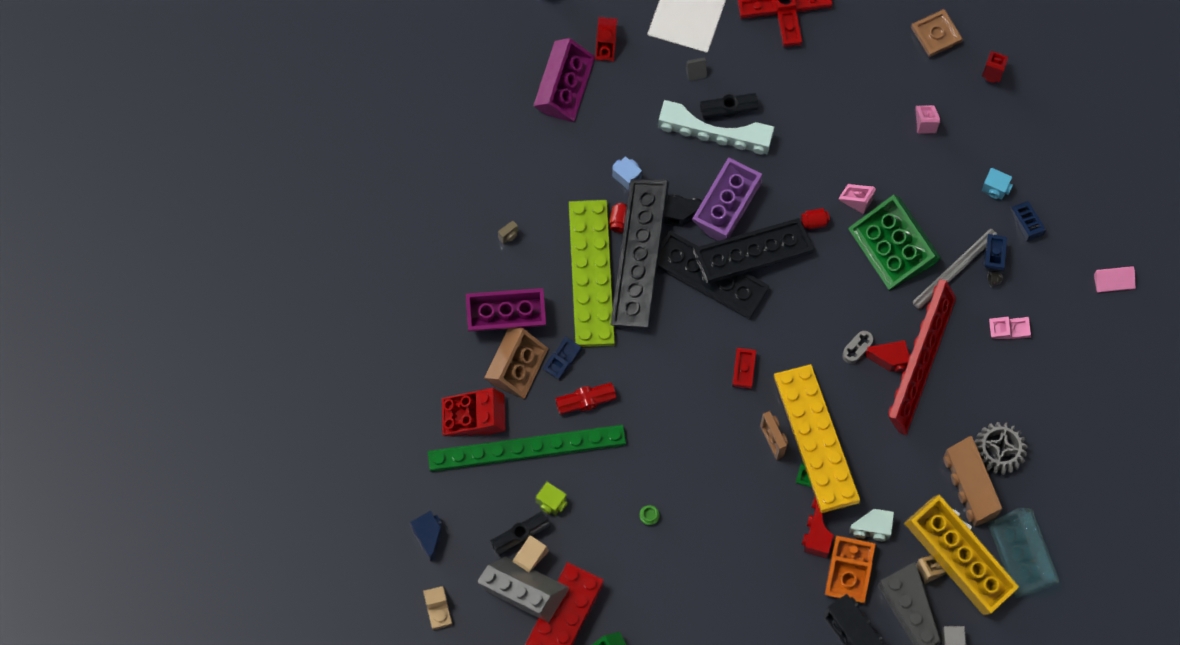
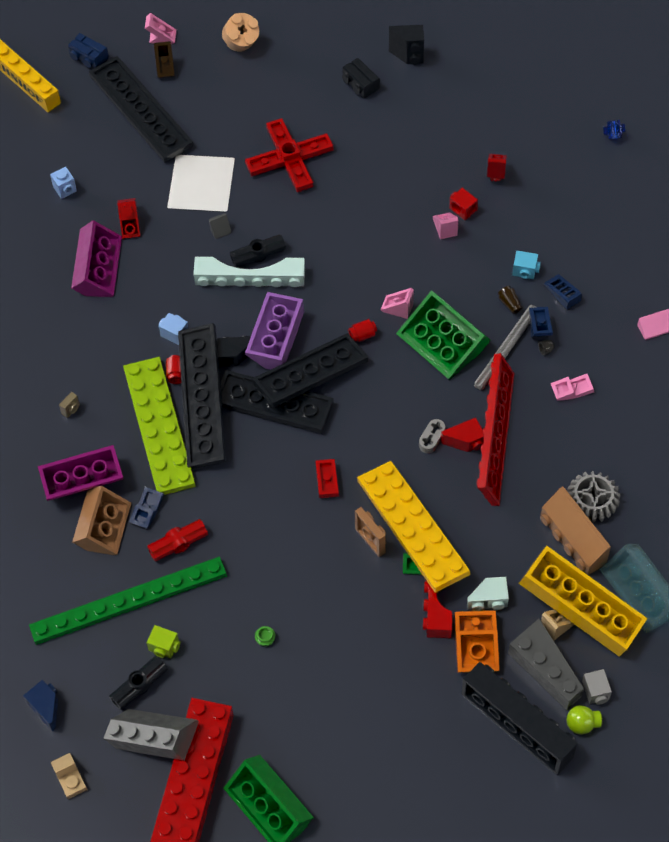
camera: 10 degrees left, 10 degrees down
red slope [442,388,506,436] -> none
tan slope [512,535,549,572] -> none
medium nougat plate [911,9,962,57] -> none
none -> red brick [449,187,478,220]
none -> dark brown cone [498,286,522,314]
none -> clear blue gear [603,120,626,139]

